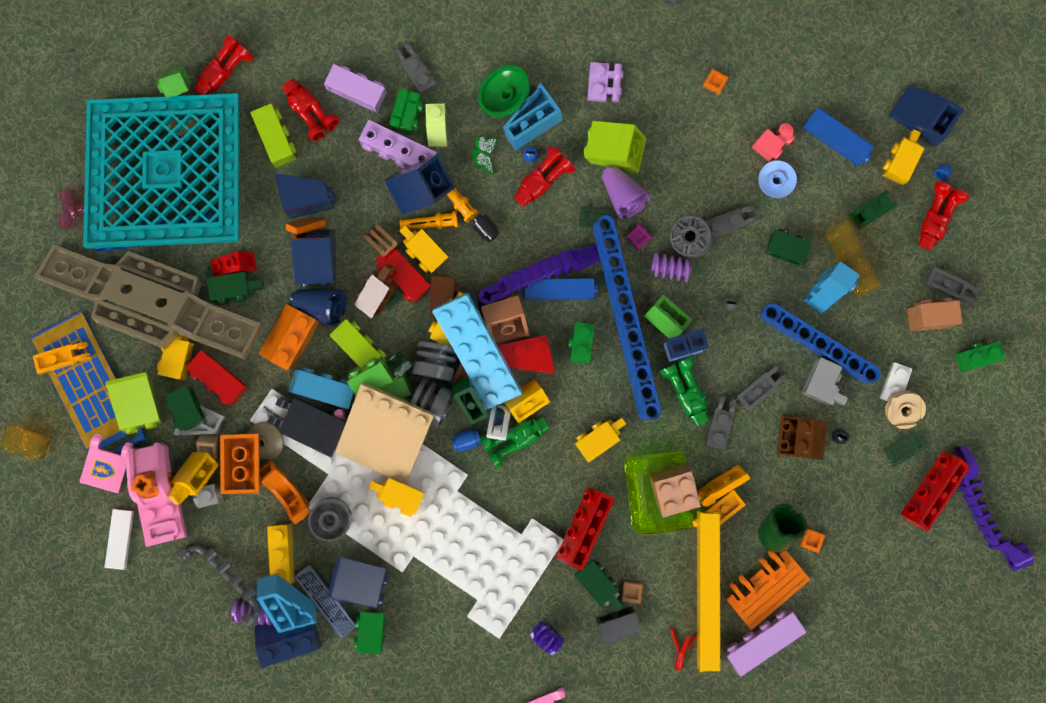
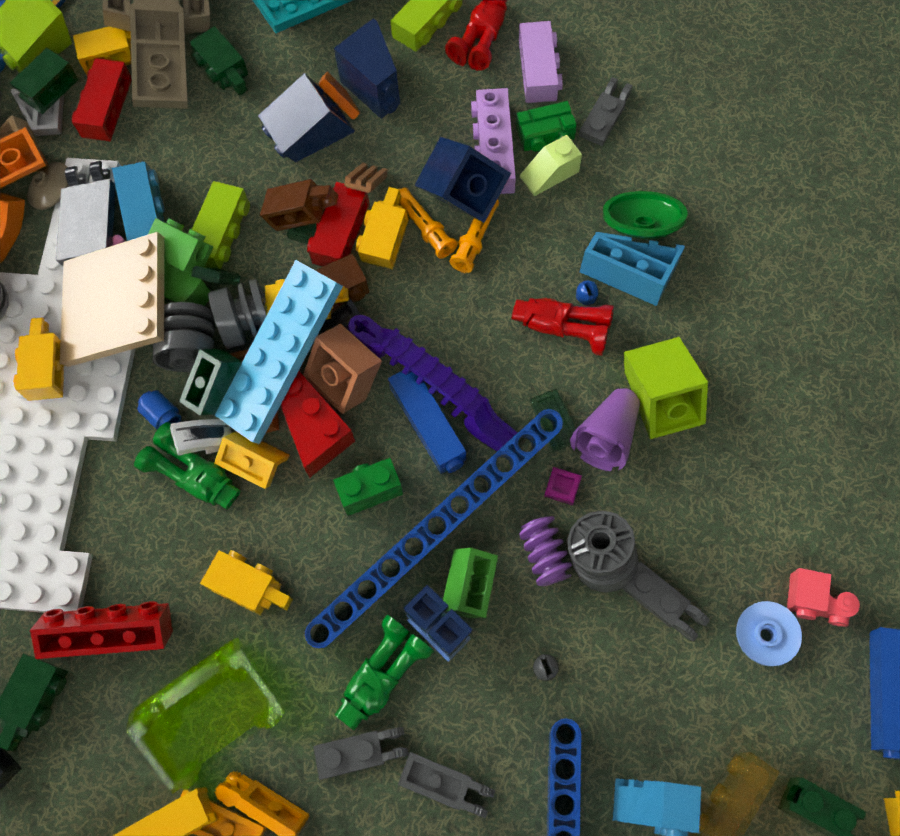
camera: 65 degrees right, 15 degrees down
red bracket [211,251,257,277] -> none
orange slope [258,304,320,372] -> none
dark blue cone [291,289,347,327] -> none
green animal [472,136,497,174] -> none
black brick [472,214,500,243] -> none
lavender plate [587,62,623,103] -> none
medium nougat tile [621,581,643,604] -> none
nougat brick [649,463,700,518] -> none
orange tile [703,68,729,95] -> none
dark green brick [765,229,812,266] -> none

